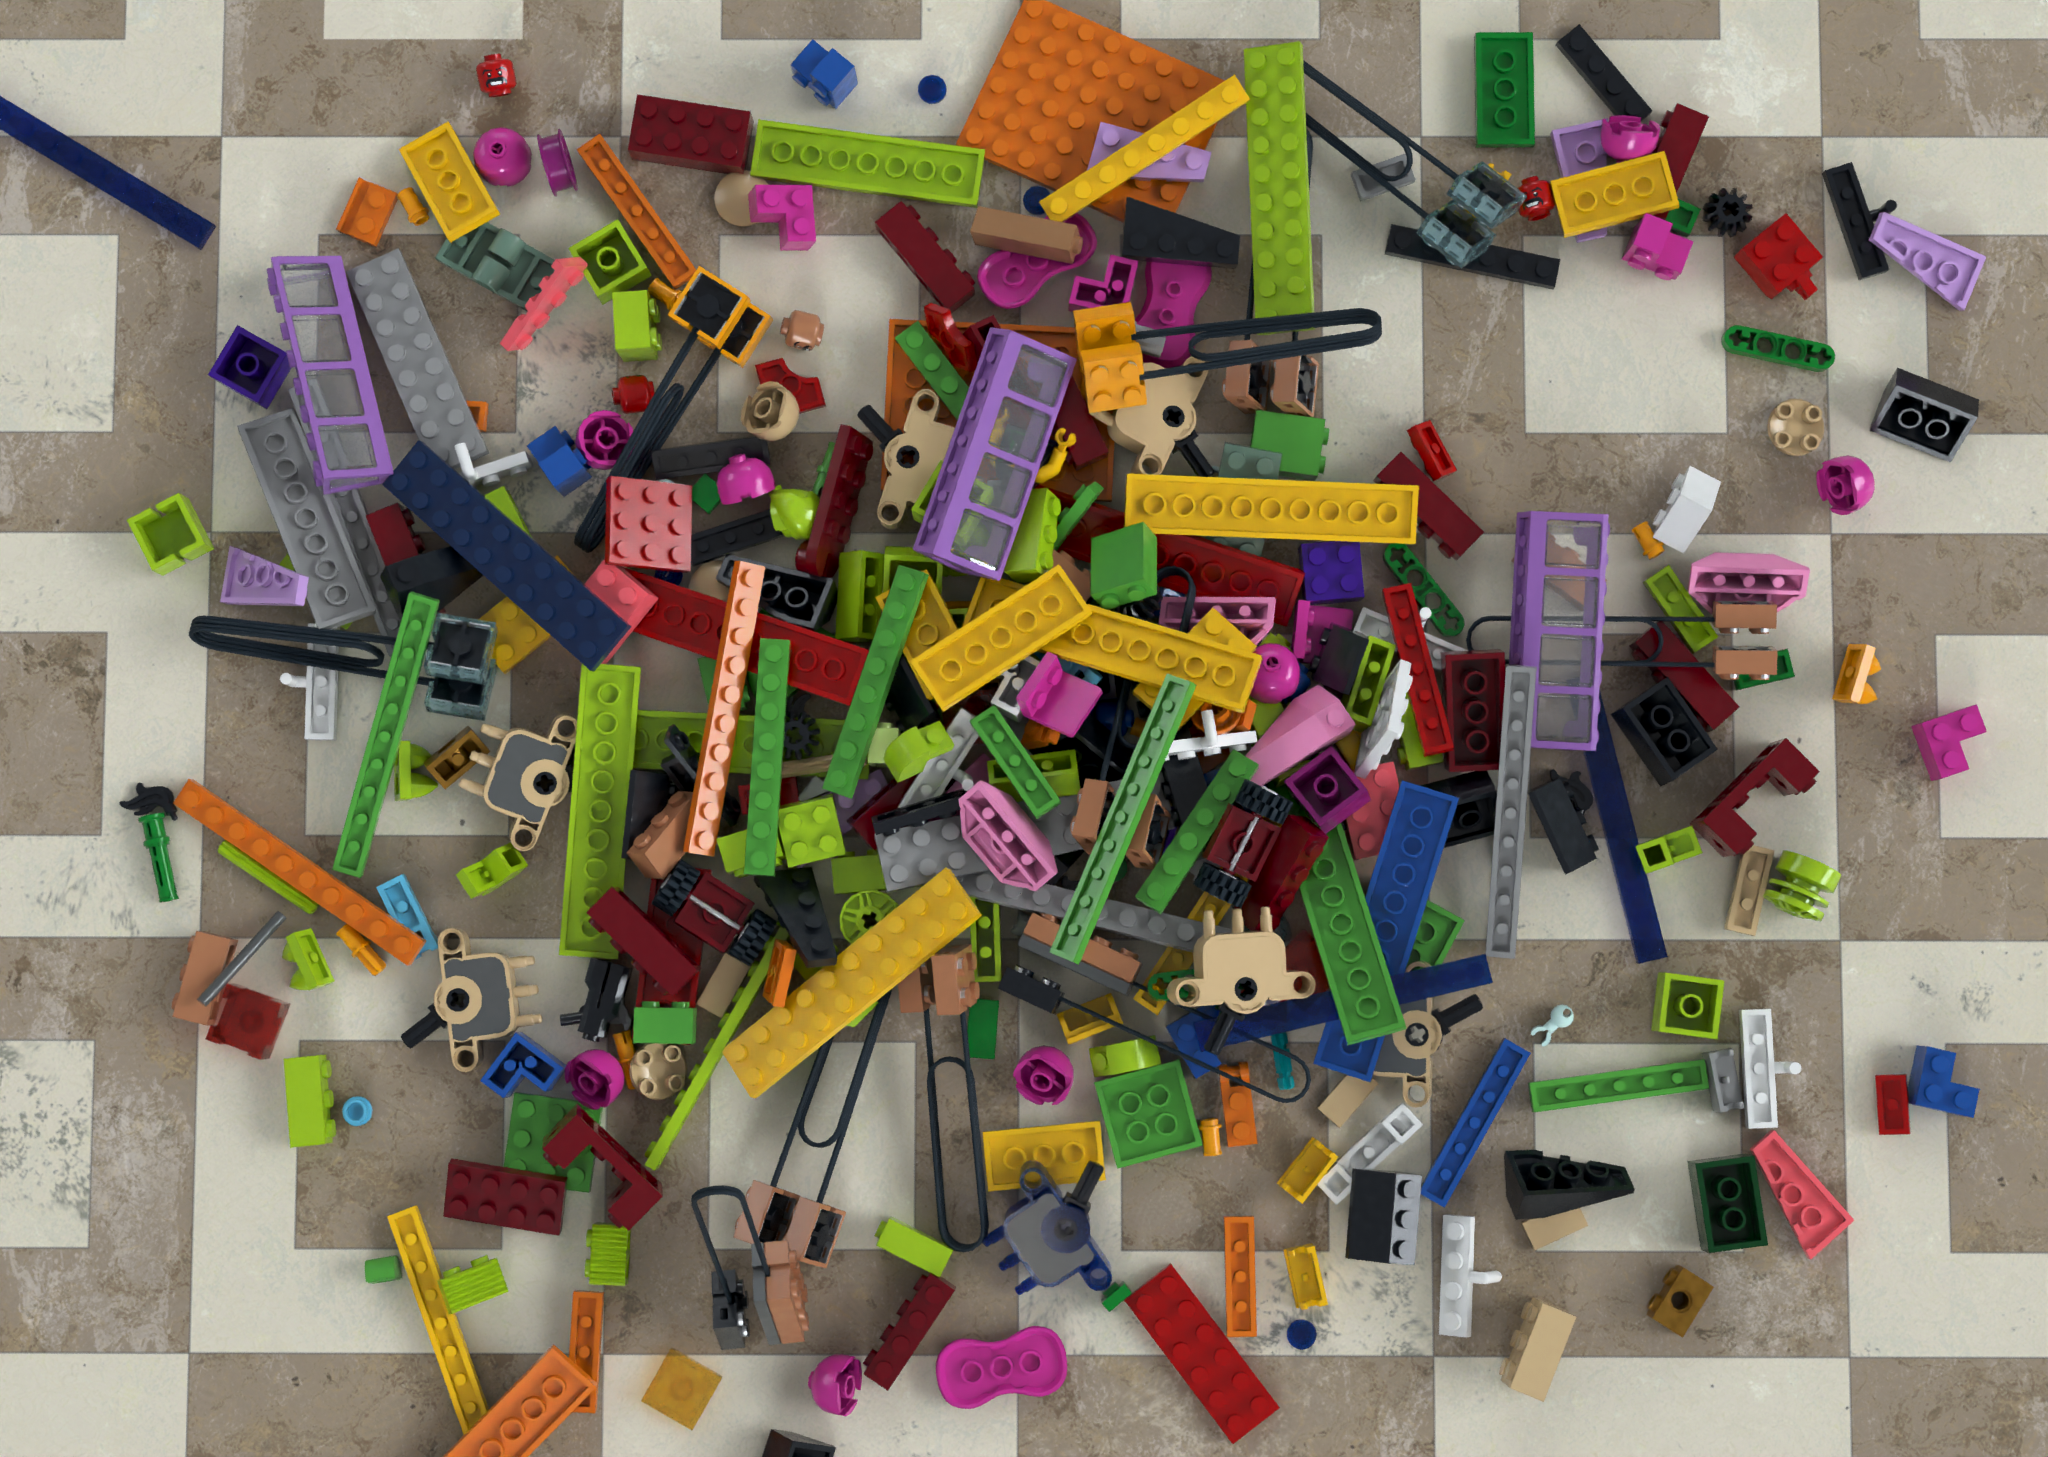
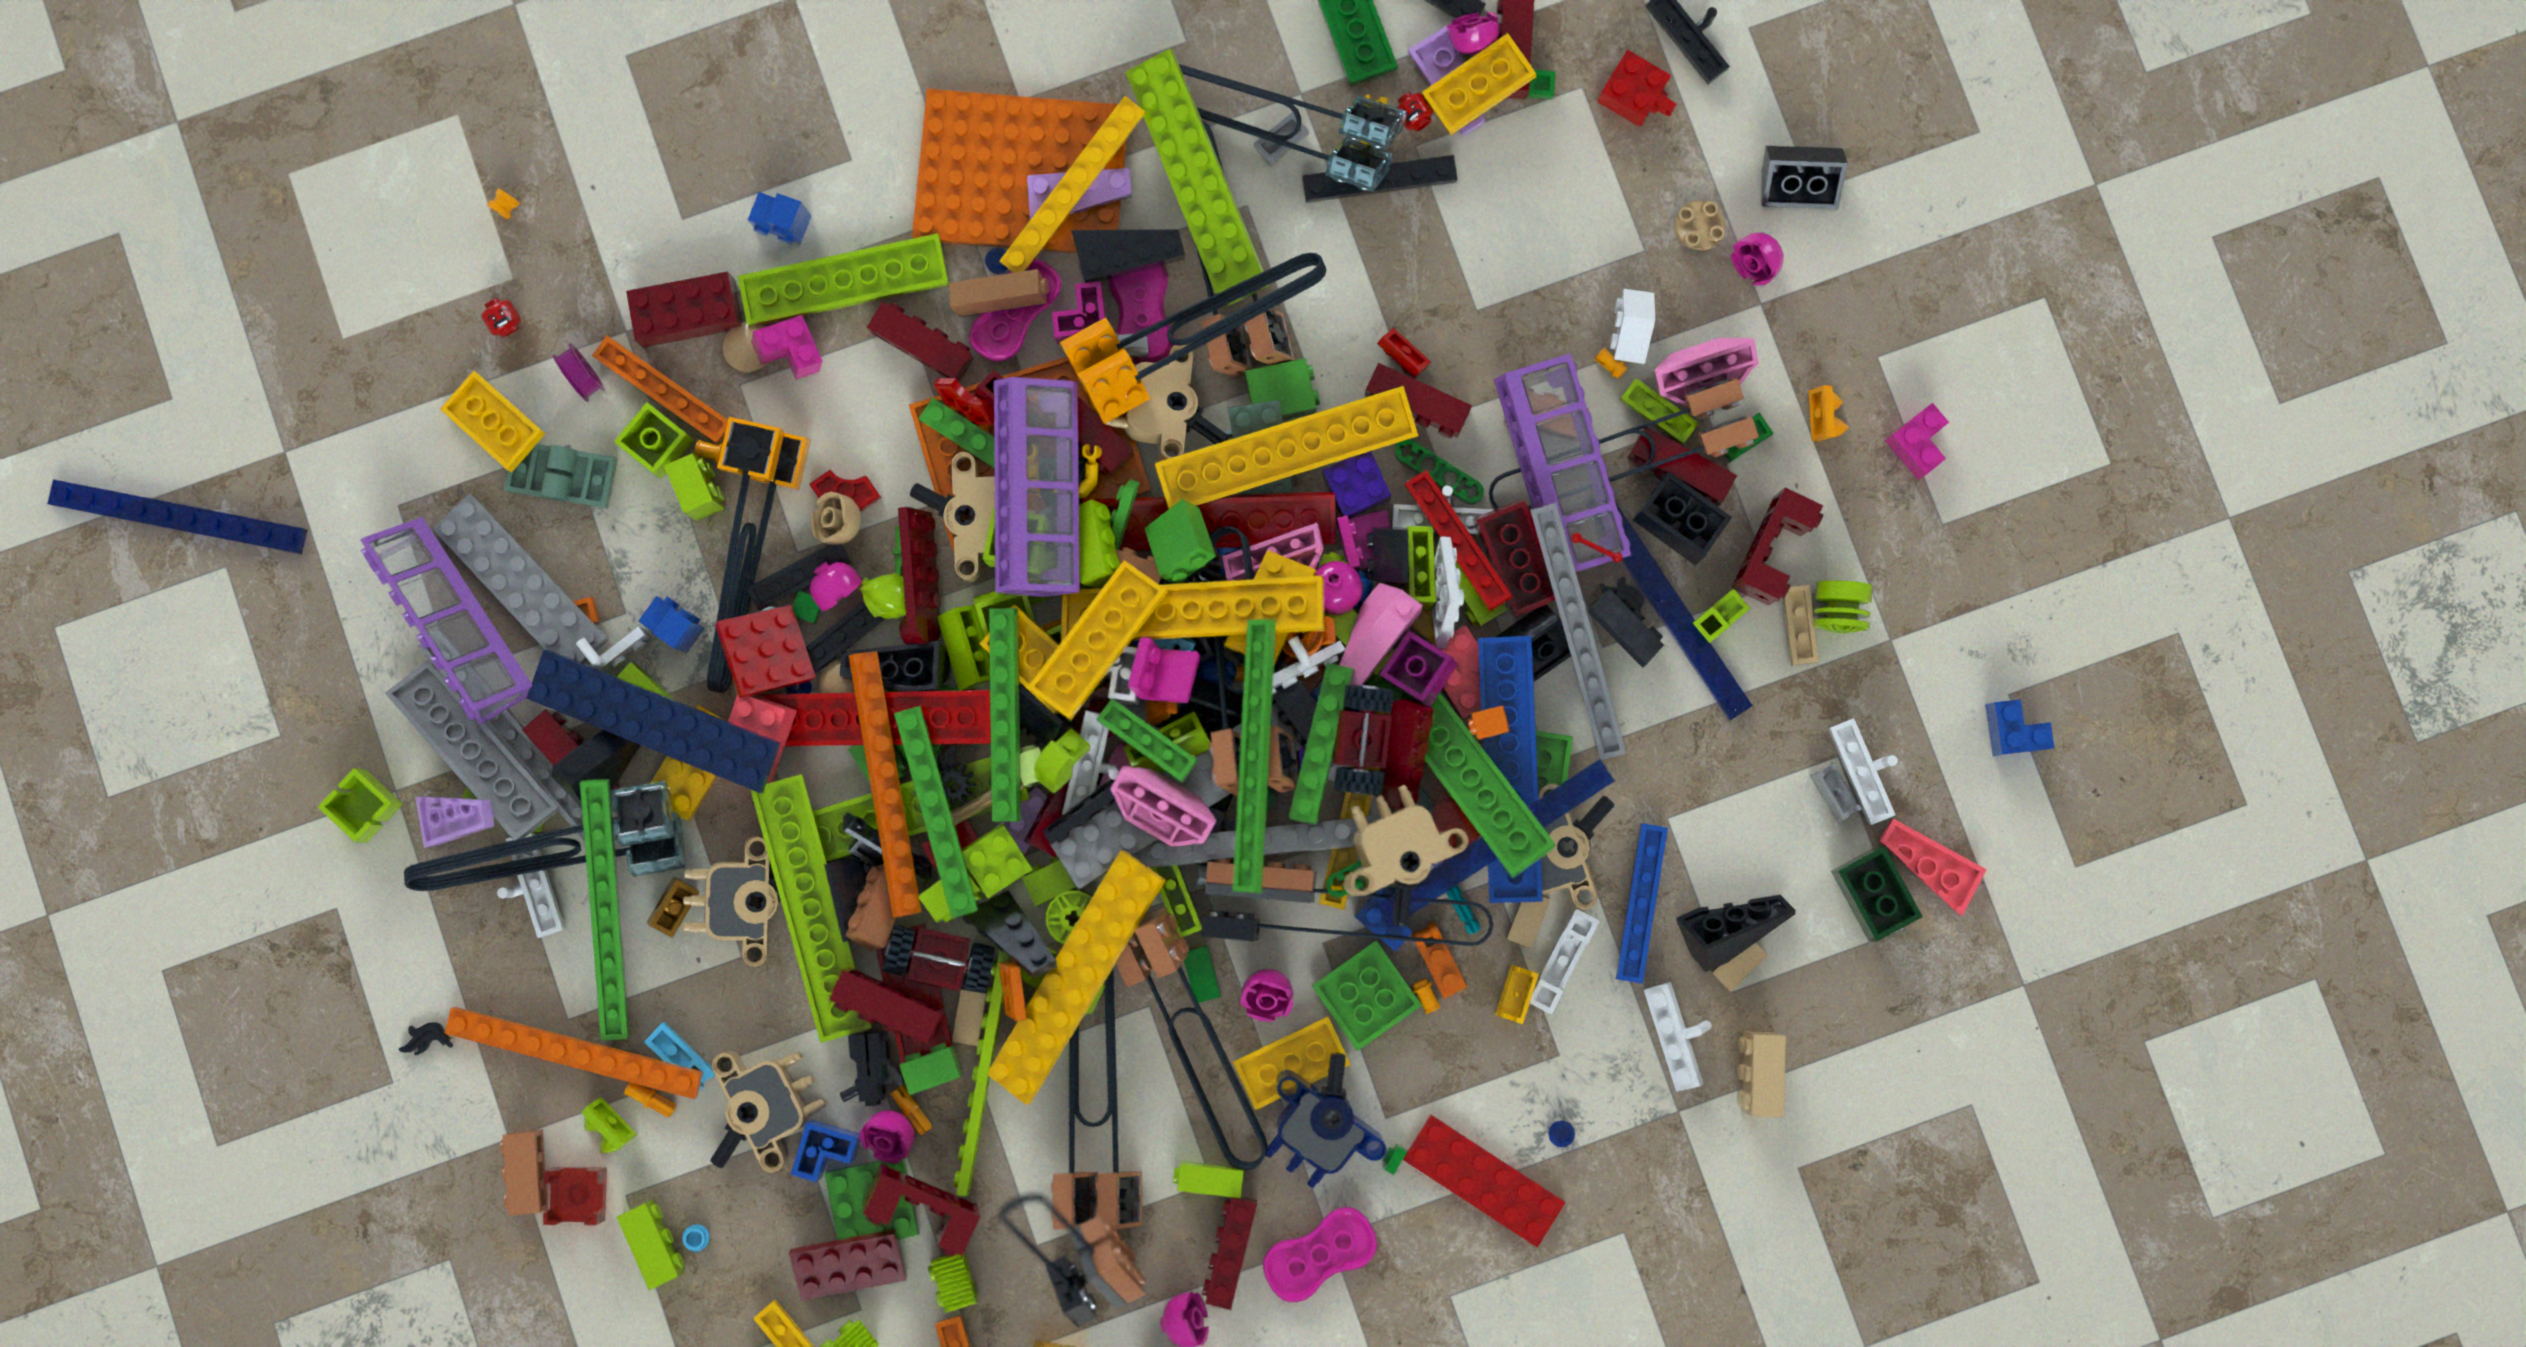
camera: 20 degrees left, 0 degrees up
green pin [138,812,179,903] -> none
dark grey bar [197,911,286,1007] -> none
dark purple brick [208,325,291,410] -> none
lime axle [217,840,319,914] -> none
orange plate [336,177,398,247] -> none
lime tile [394,741,438,801] -> none
light orange pin [397,187,430,226] -> none
lime brick [456,842,529,899] -> none
dark pink cylinder [473,127,532,187] -> none
coral wing [500,257,589,351] -> none
dark pink cylinder [575,410,635,471] -> none
red head [612,375,655,414] -> none
tan dish [629,1043,687,1100] -> none
nougat head [780,310,824,351] -> none
light grey slope [798,776,830,801] -> none
clear blue plate [918,75,947,104] -> none
yellow hinge [1057,993,1123,1045] -> none
lime brick [1089,1035,1161,1078] -> none
orange plate [1224,1216,1257,1337] -> none
yellow hinge [1283,1243,1328,1310] -> none
black slope [1345,1168,1422,1265] -> none
bright green plate [1528,1059,1709,1112] -> none
light aqua arm [1531,1005,1574,1046] -> none
dark pink brick [1622,213,1694,280] -> none
pearl gold brick [1646,1265,1714,1338] -> none
lime brick [1651,972,1725,1040] -> none
black gear [1703,188,1753,238] -> none
green beam [1721,325,1835,372] -> none
lavender wing [1869,212,1986,311] -> none
red plate [1875,1074,1911,1135] -> none
none -> orange brick [1468,705,1510,739]
none -> red hinge [1571,532,1623,563]

